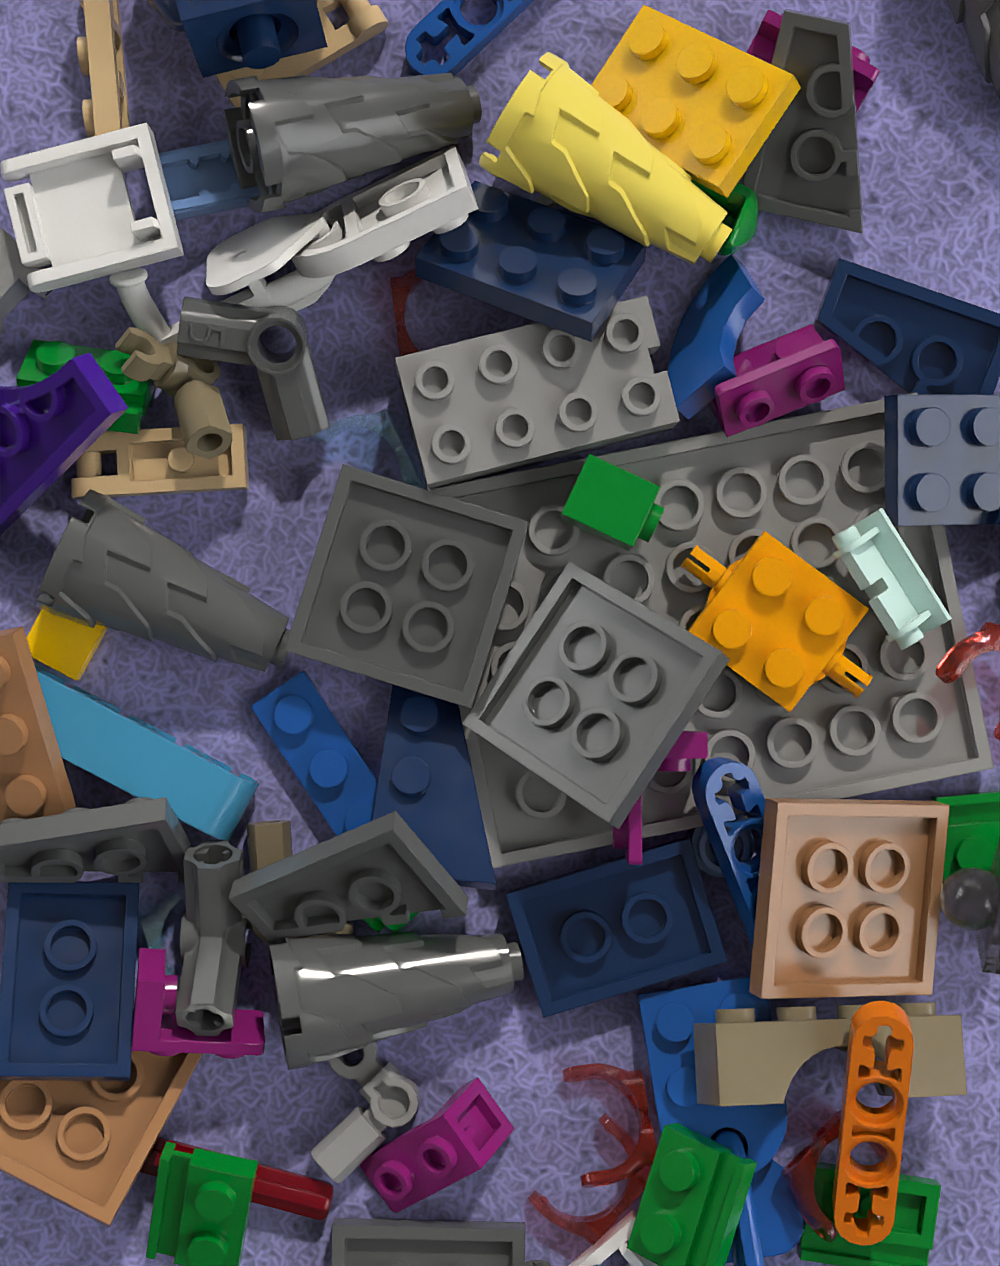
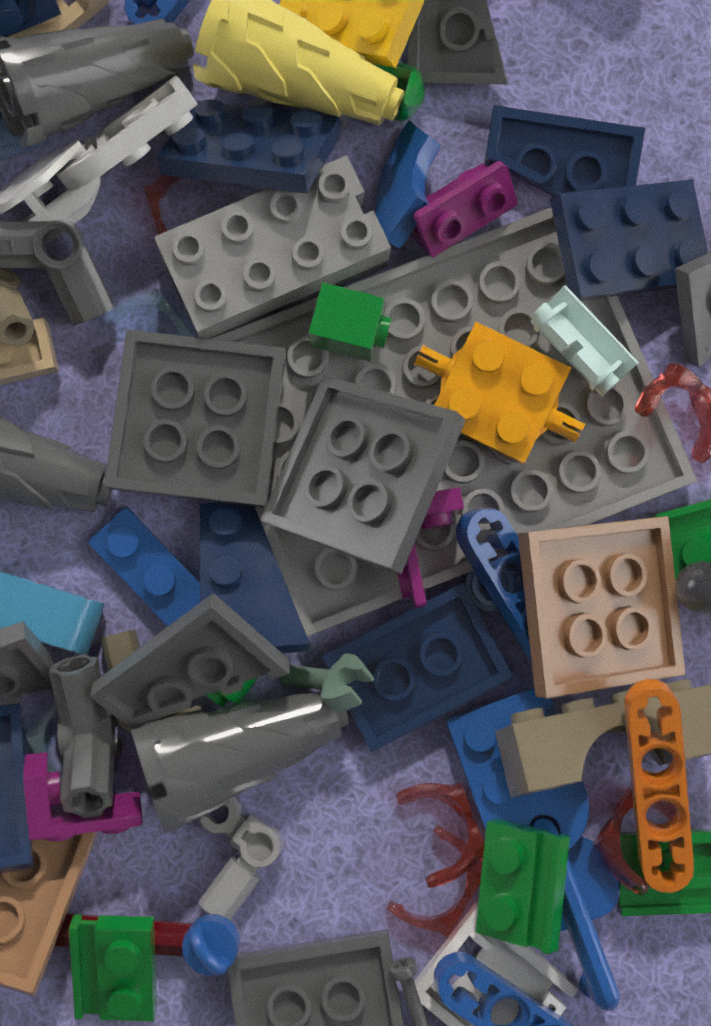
camera: 10 degrees left, 5 degrees down
magenta bracket [360,1077,514,1213] -> none
none -> blue tile [182,914,240,976]
none -> sand green bar [281,653,374,711]

